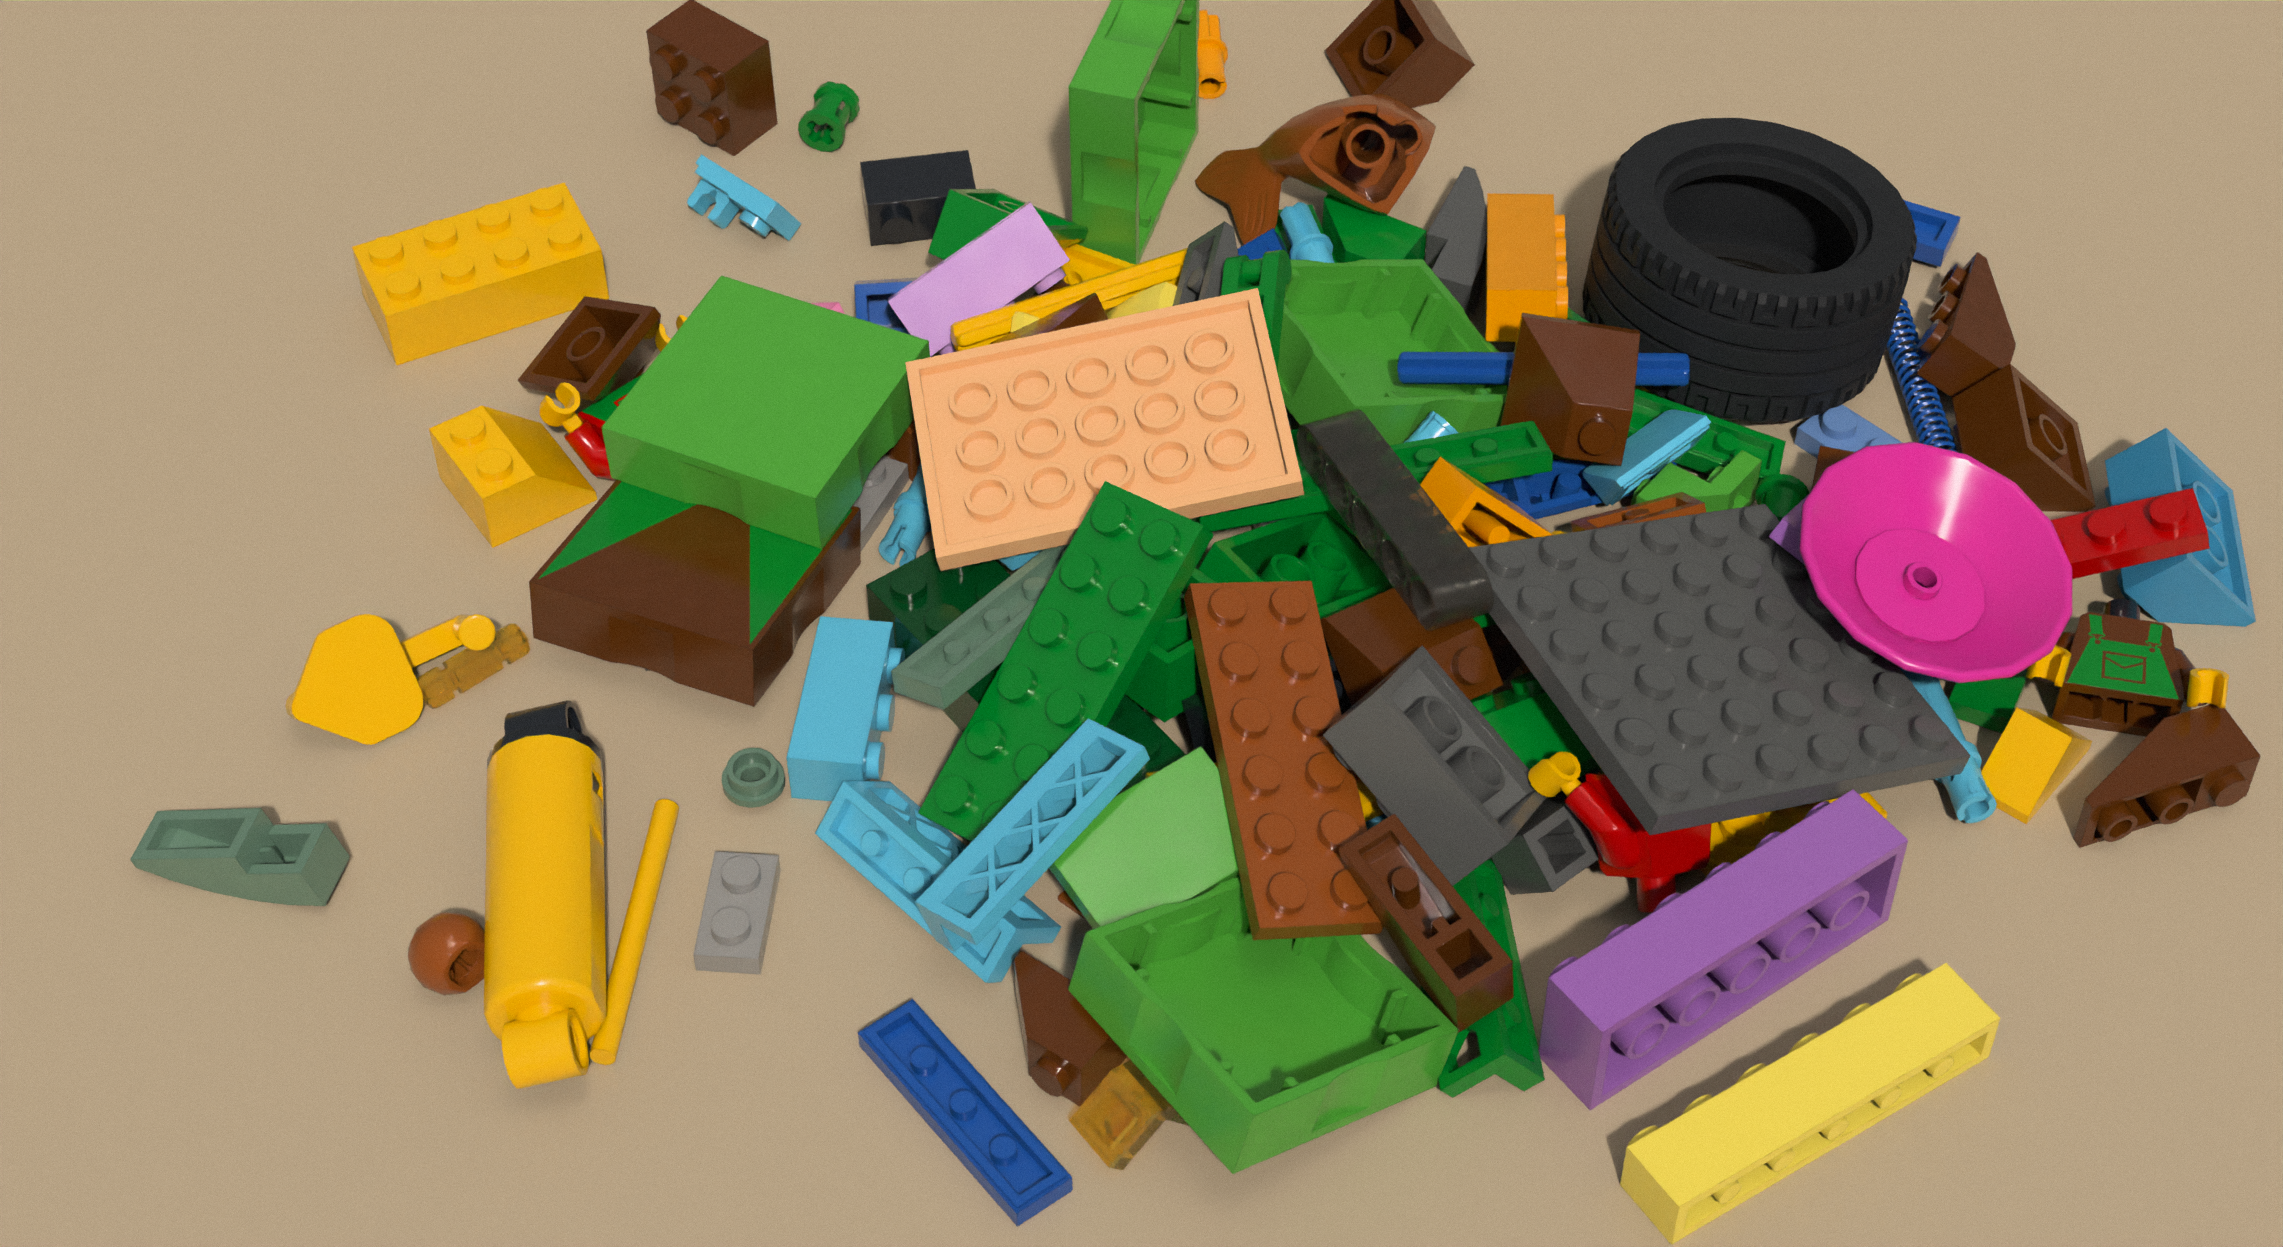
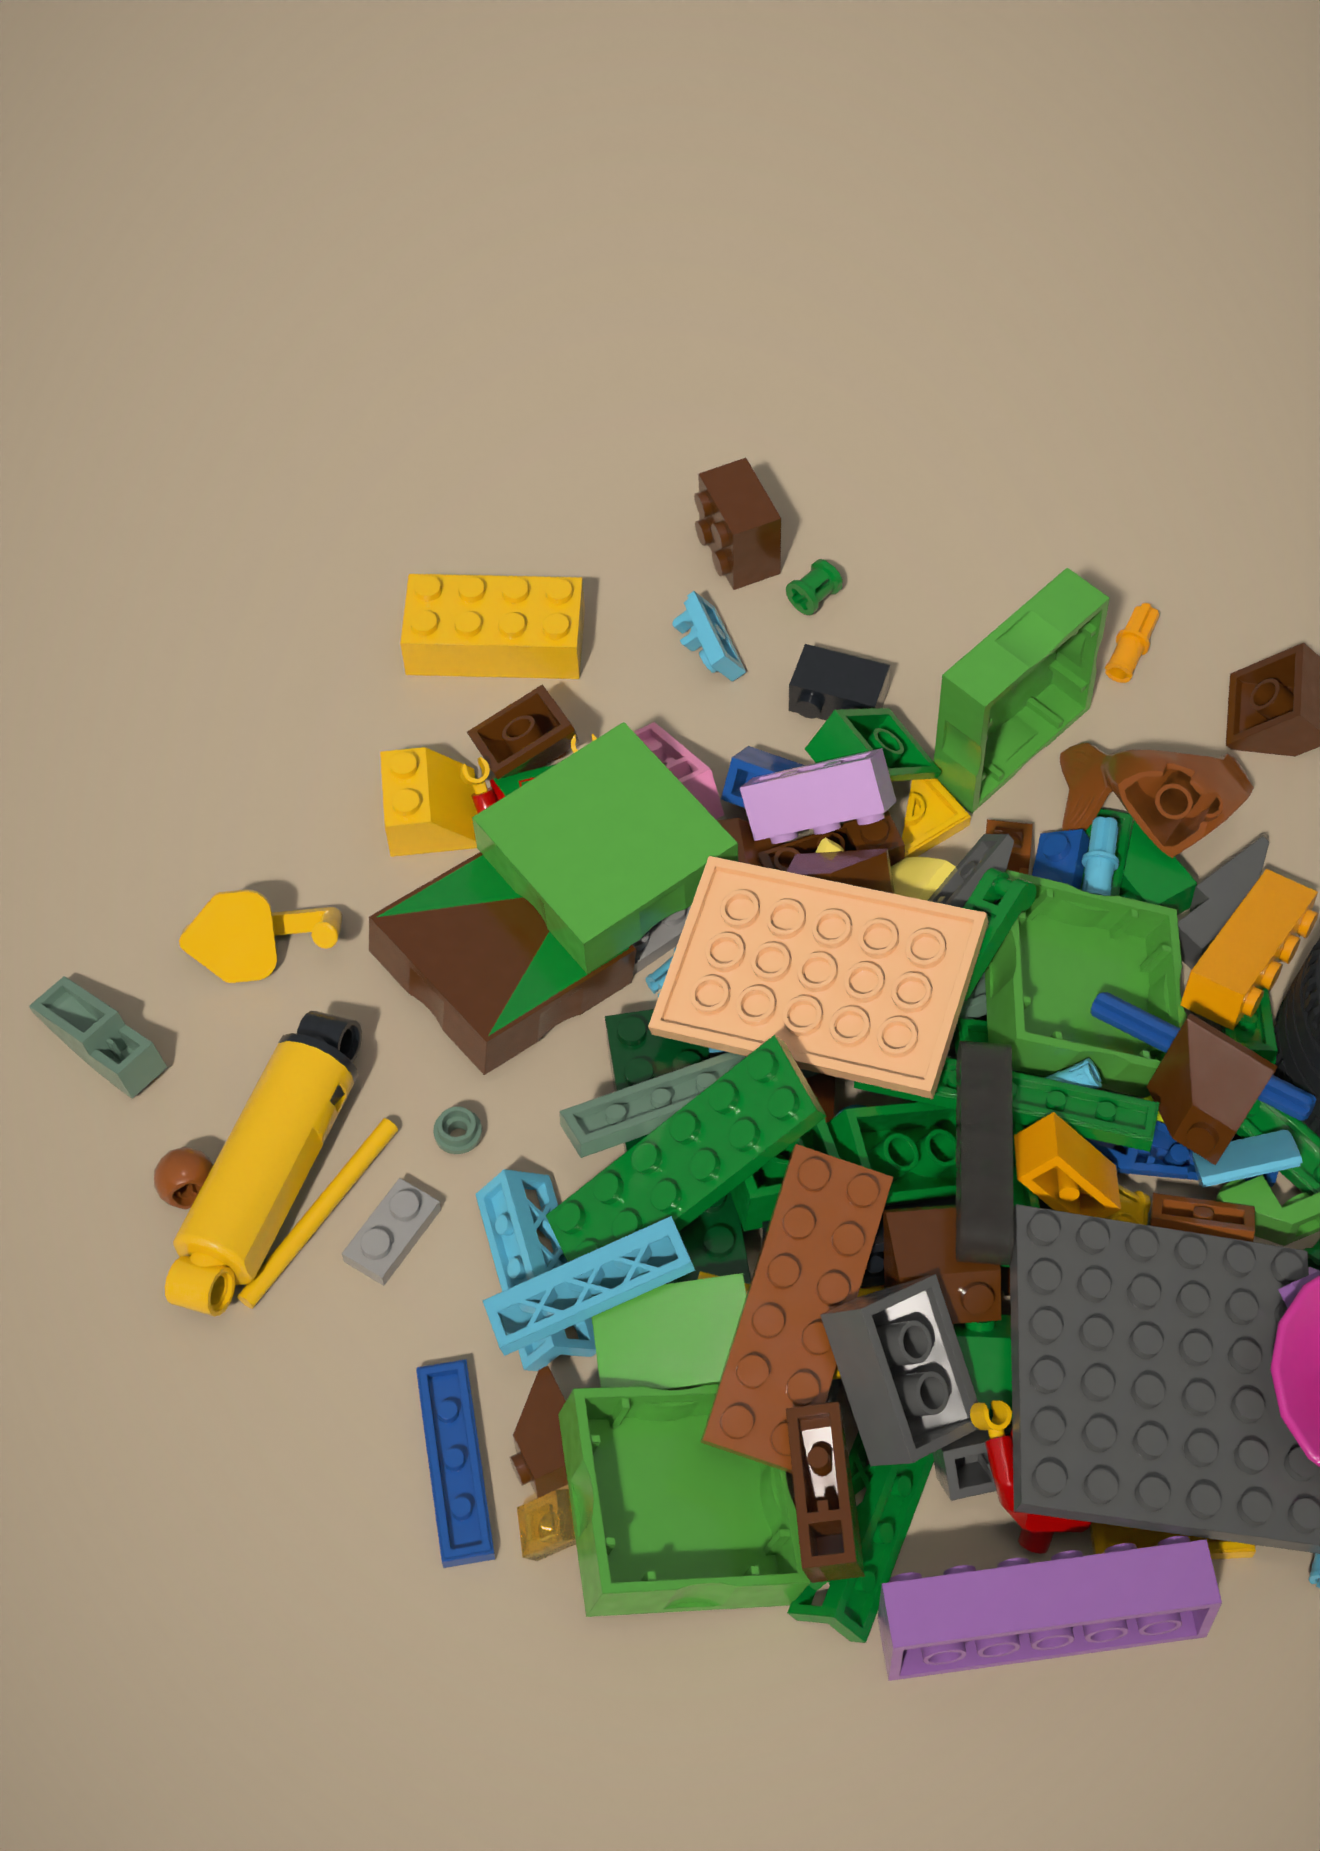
camera: 30 degrees right, 10 degrees up
clear yellow axle [417,623,530,709] -> none
medium azure brick [787,616,905,801] -> none
yellow axle [950,248,1188,351] -> none
light yellow brick [1620,963,2001,1245] -> none

